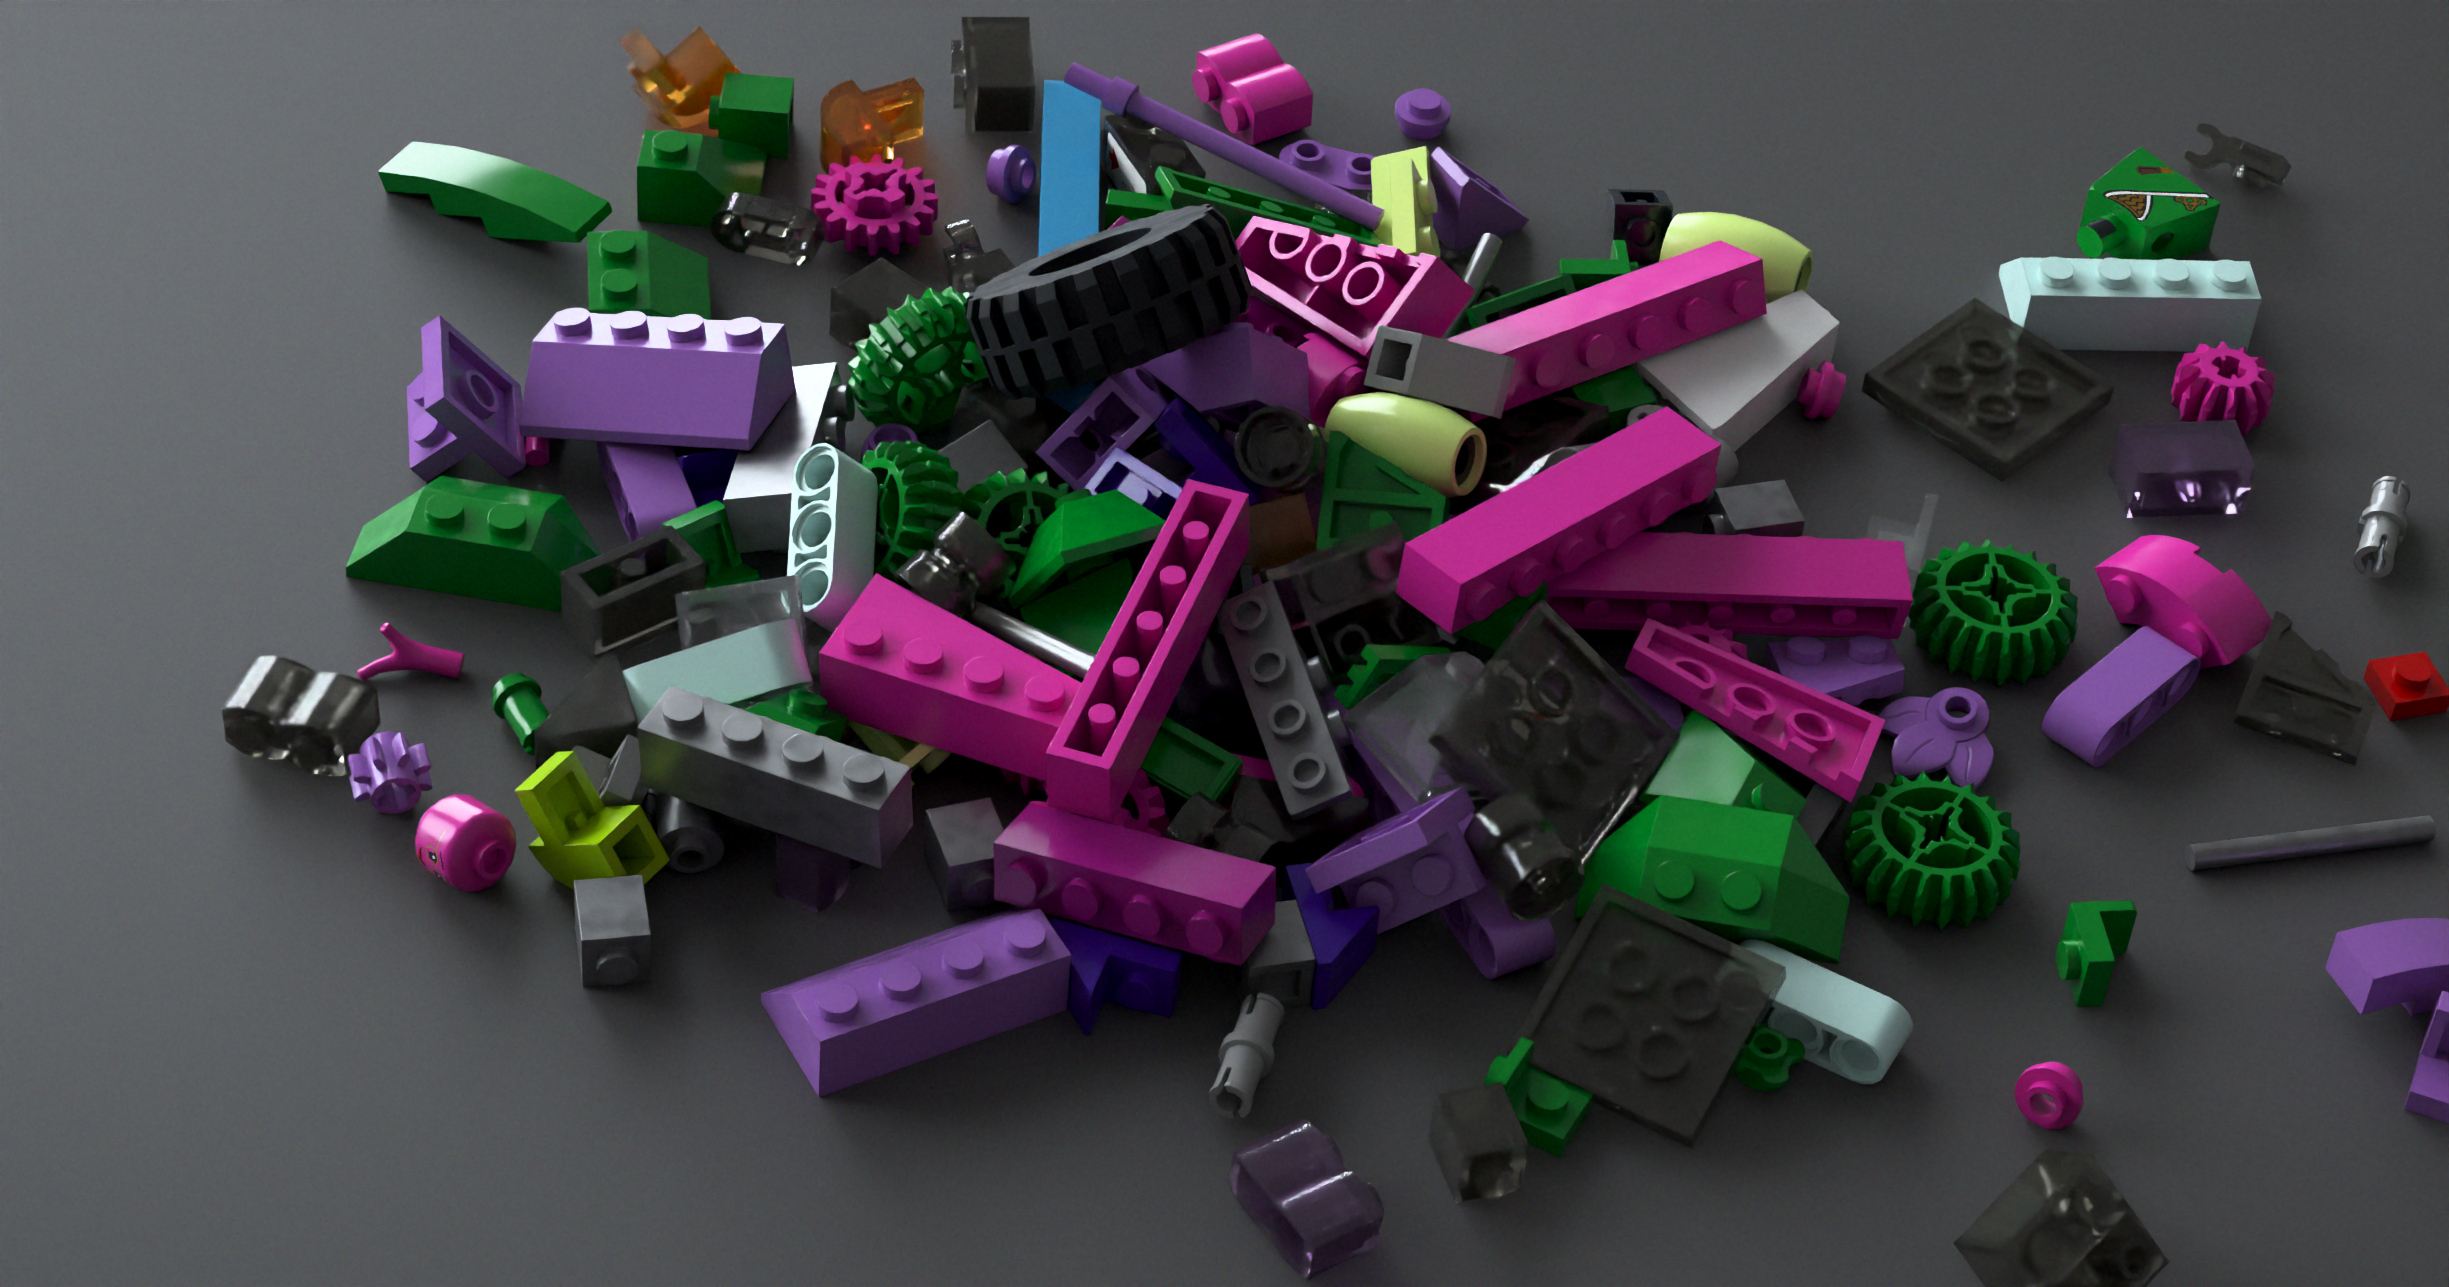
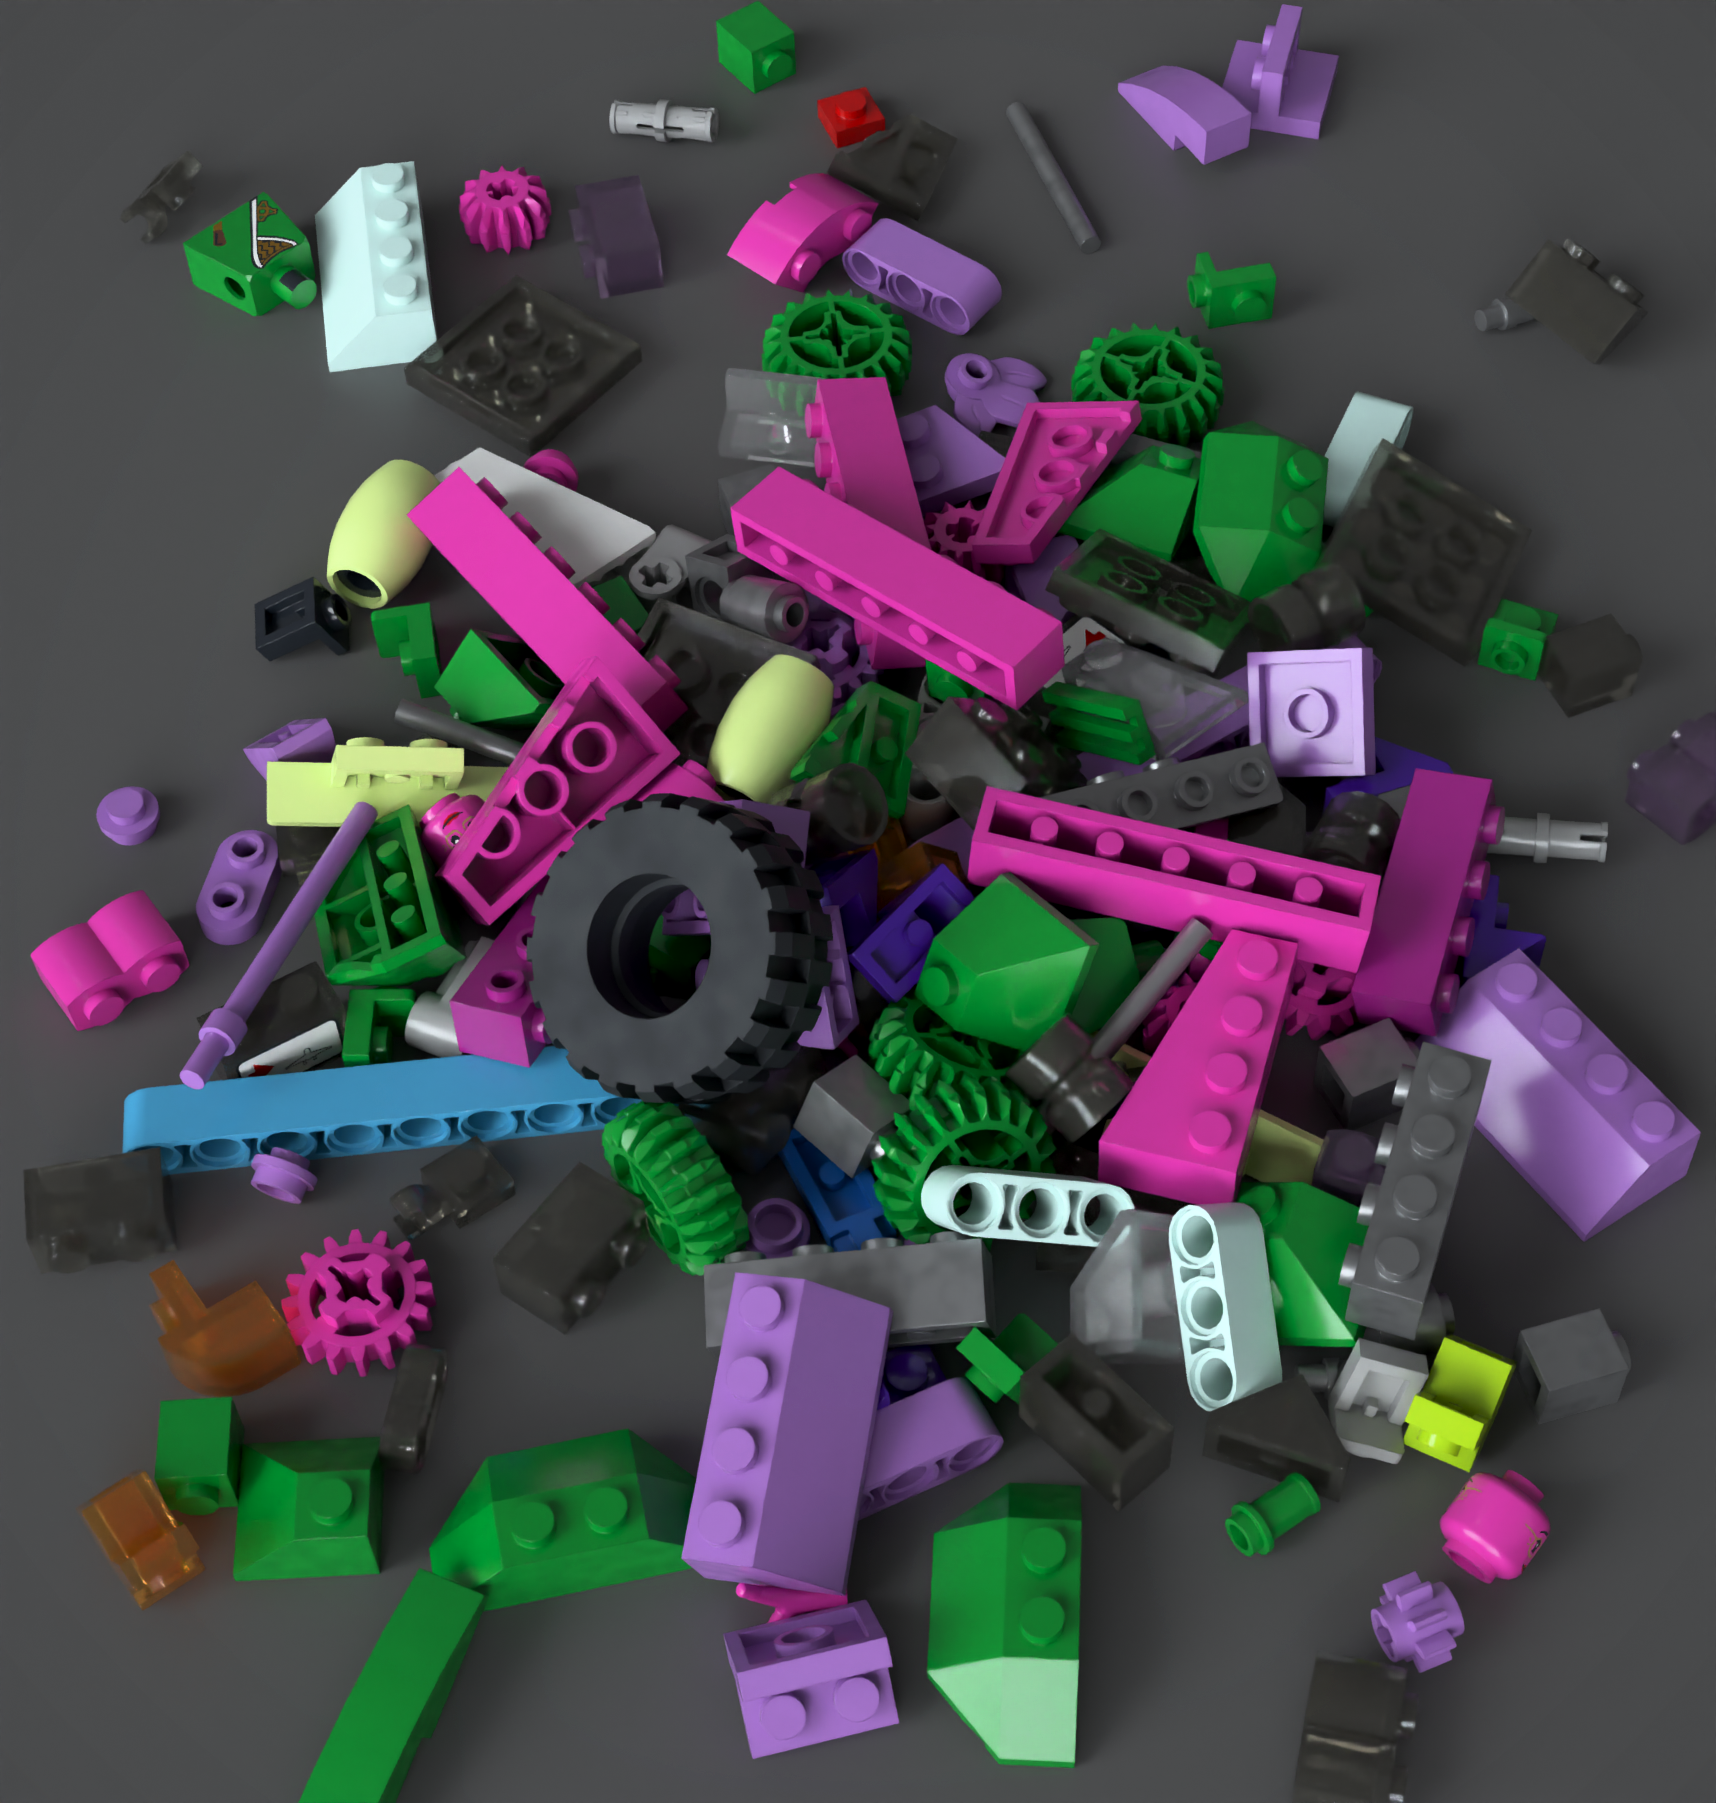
camera: 90 degrees left, 10 degrees up
dark pink bar [357,622,465,681] -> none
light grey slope [1363,325,1516,419] -> none
dark pink plate [2015,1062,2084,1129] -> none

